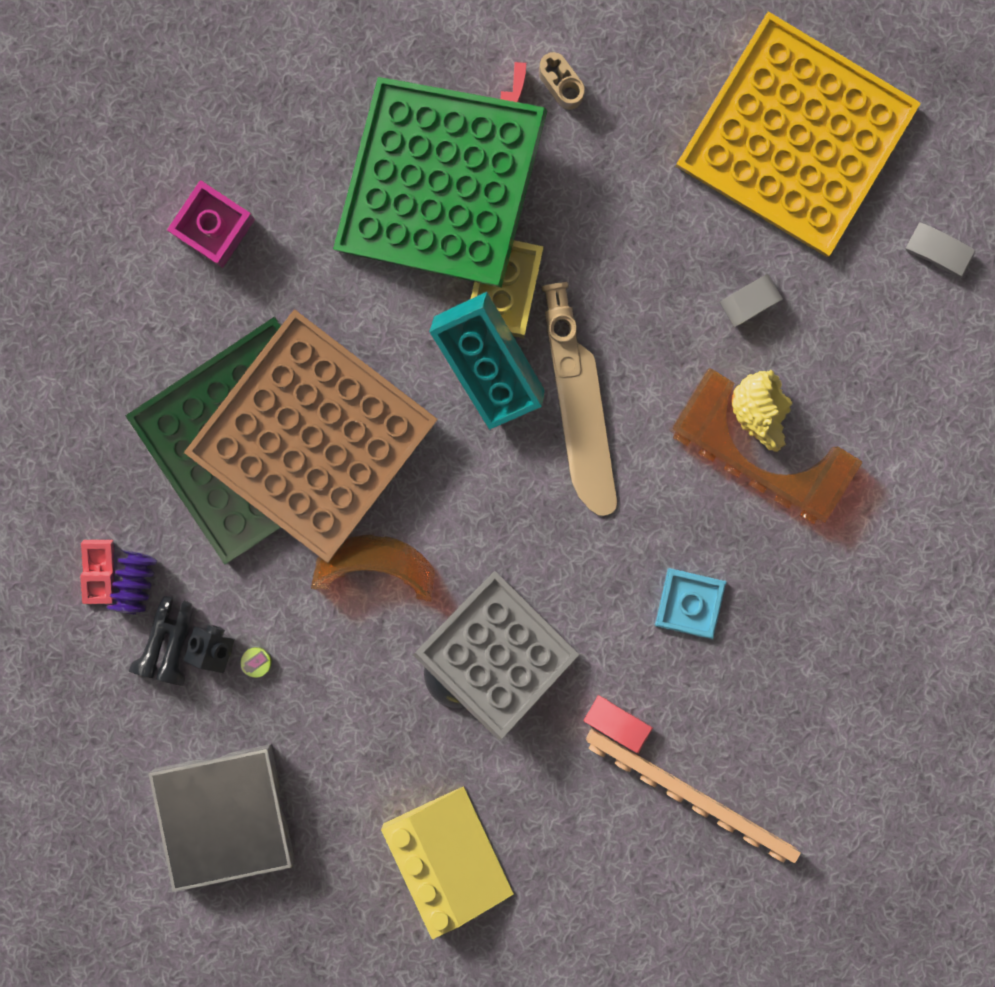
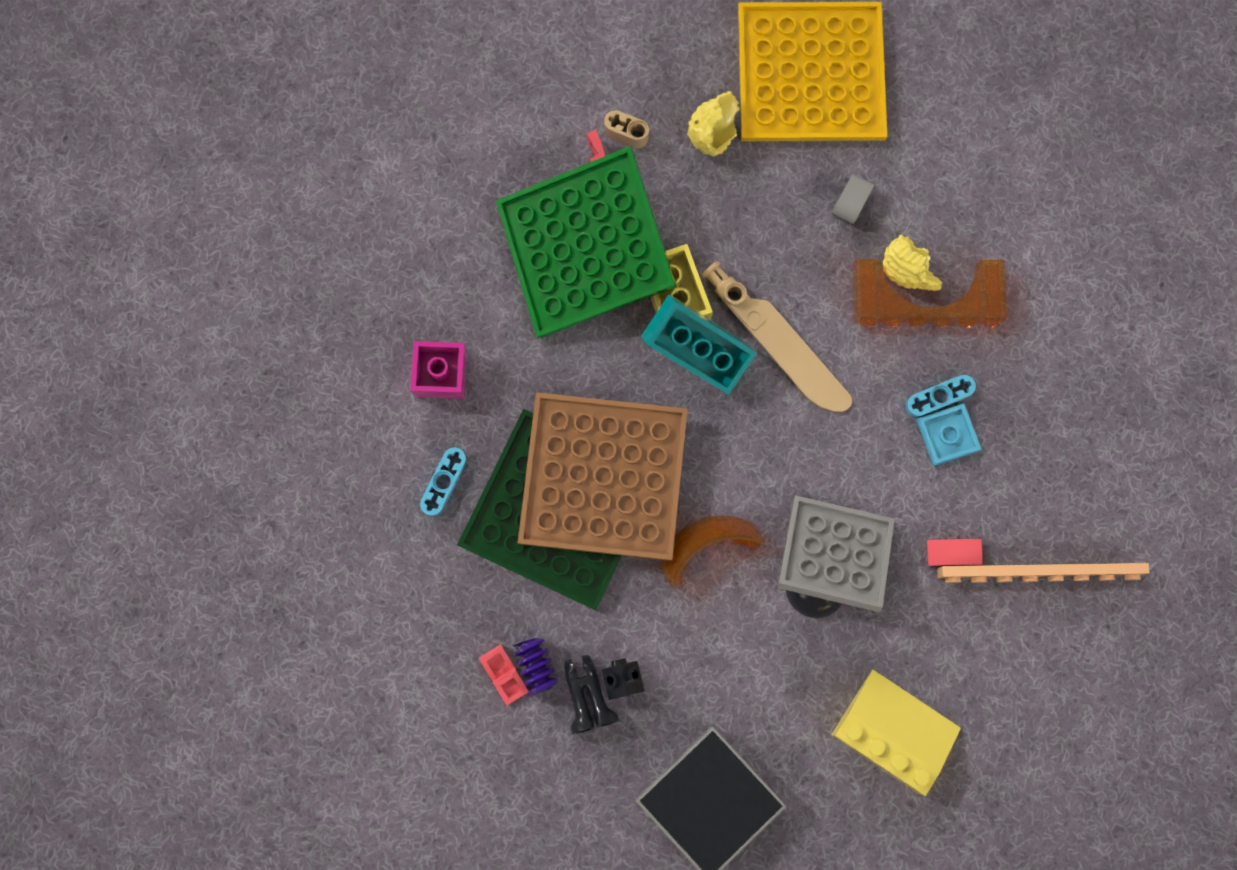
camera: 30 degrees left, 10 degrees down
tile [241,647,272,678] -> none
light grey slope [906,222,976,278] -> none
none -> medium azure beam [420,447,467,517]
none -> light yellow piece [687,91,740,156]
none -> medium azure beam [906,375,976,418]

